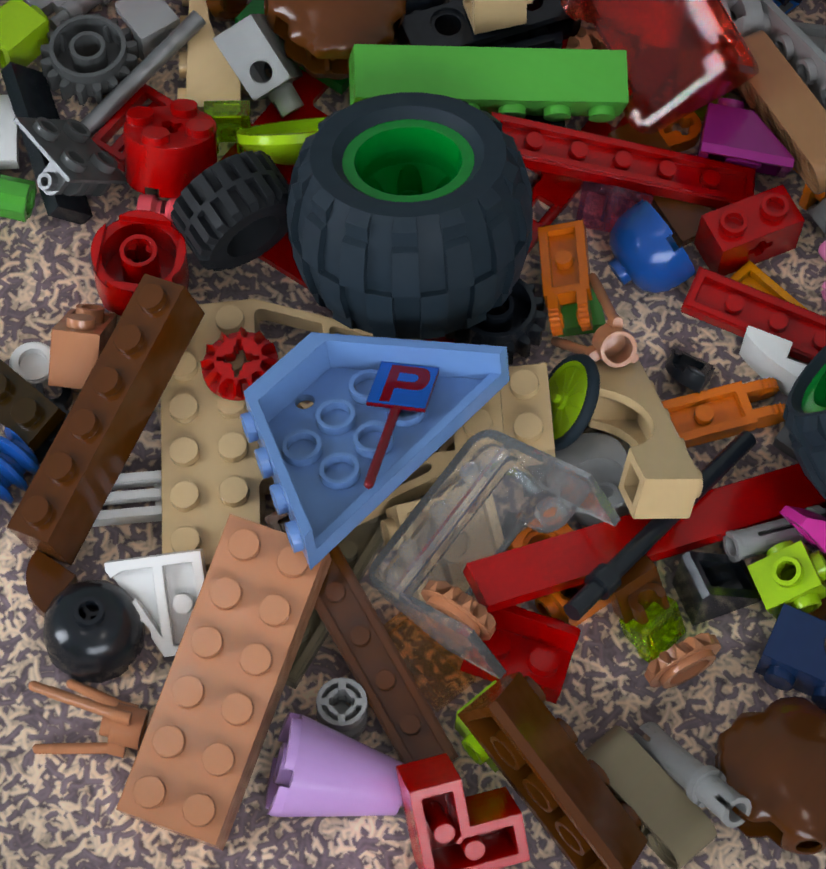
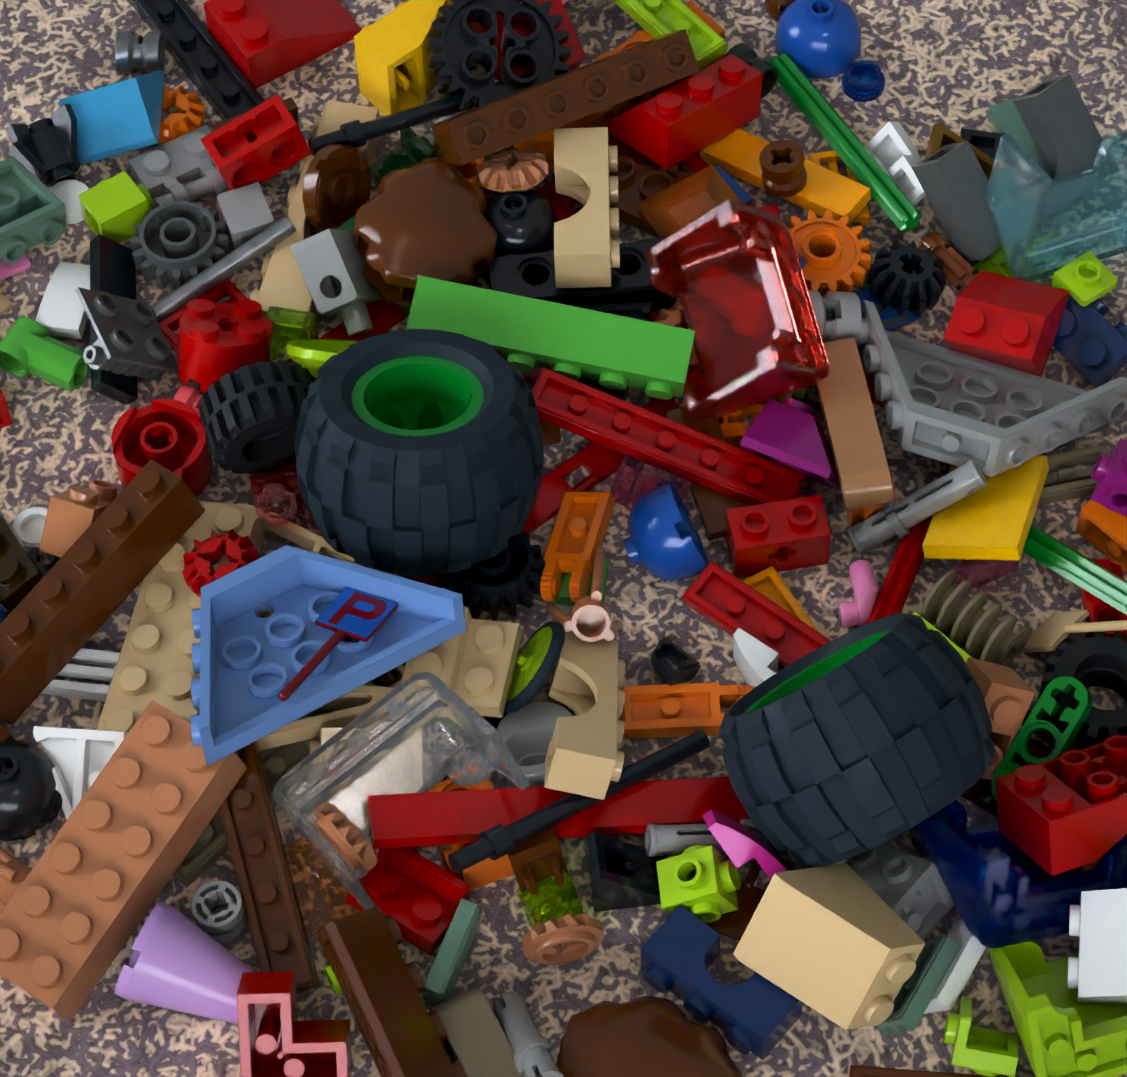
camera: 20 degrees right, 5 degrees down
none -> clear red piece [250,469,303,526]
none -> sand green tile [423,898,480,1009]

